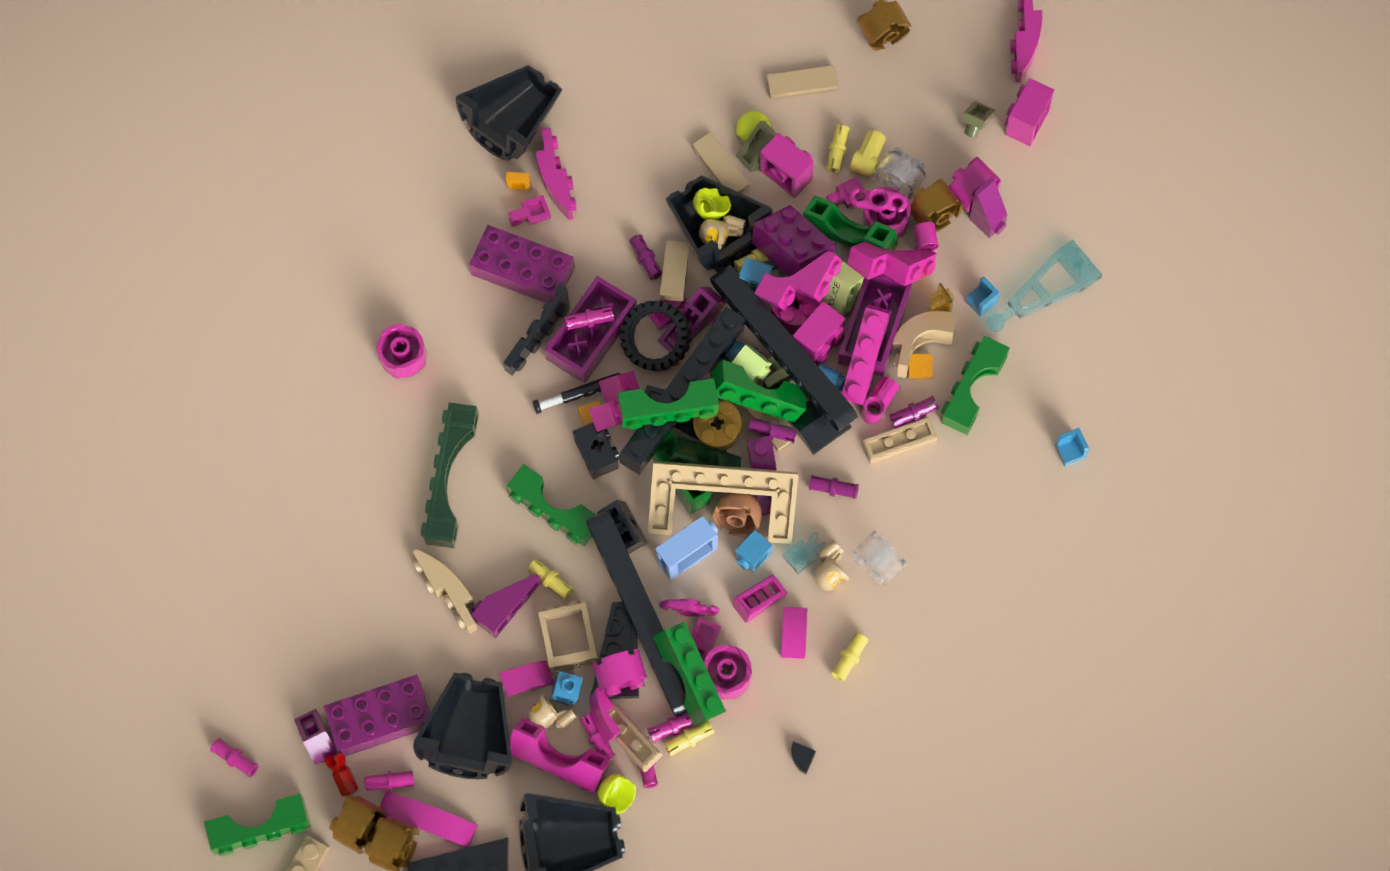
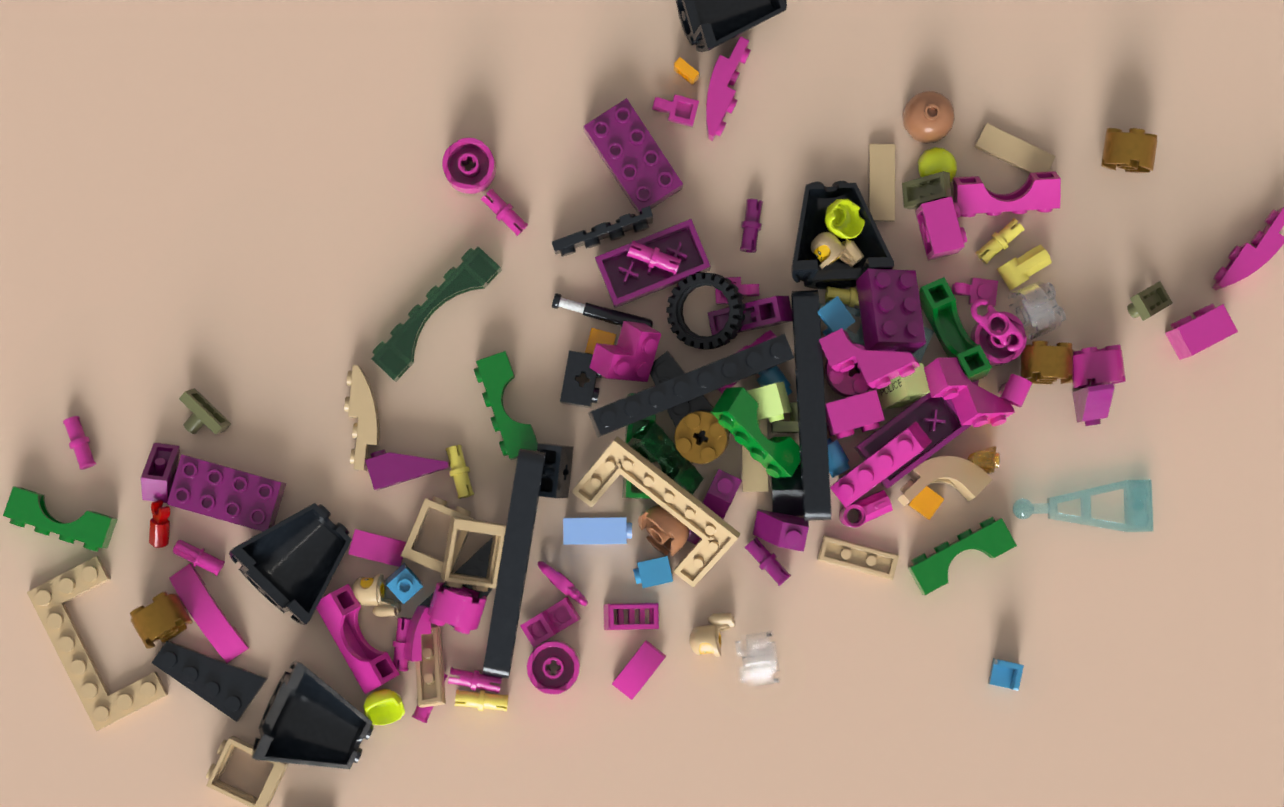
camera: 30 degrees right, 15 degrees up
pearl gold brick [329,795,386,854] -> none
green arch [617,378,719,429] -> none
green arch [653,621,726,727] -> none
tan tile [660,241,690,302] -> none
magenta pin [748,417,798,444] -> none
clear light blue plate [782,532,826,574] -> none
black tile [791,741,816,775] -> none
light yellow pin [831,632,869,682] -> none
magenta pin [889,395,939,428] -> none
dark azure panel [964,277,1000,317] -> none
none -> olive tile [179,388,231,435]
none -> tan window [441,516,506,592]
none -> dark pink pin [481,189,528,236]
none -> magenta slope [752,509,809,552]
none -> nougat cylinder [903,91,955,144]
none -> dark pink arch [953,171,1061,217]

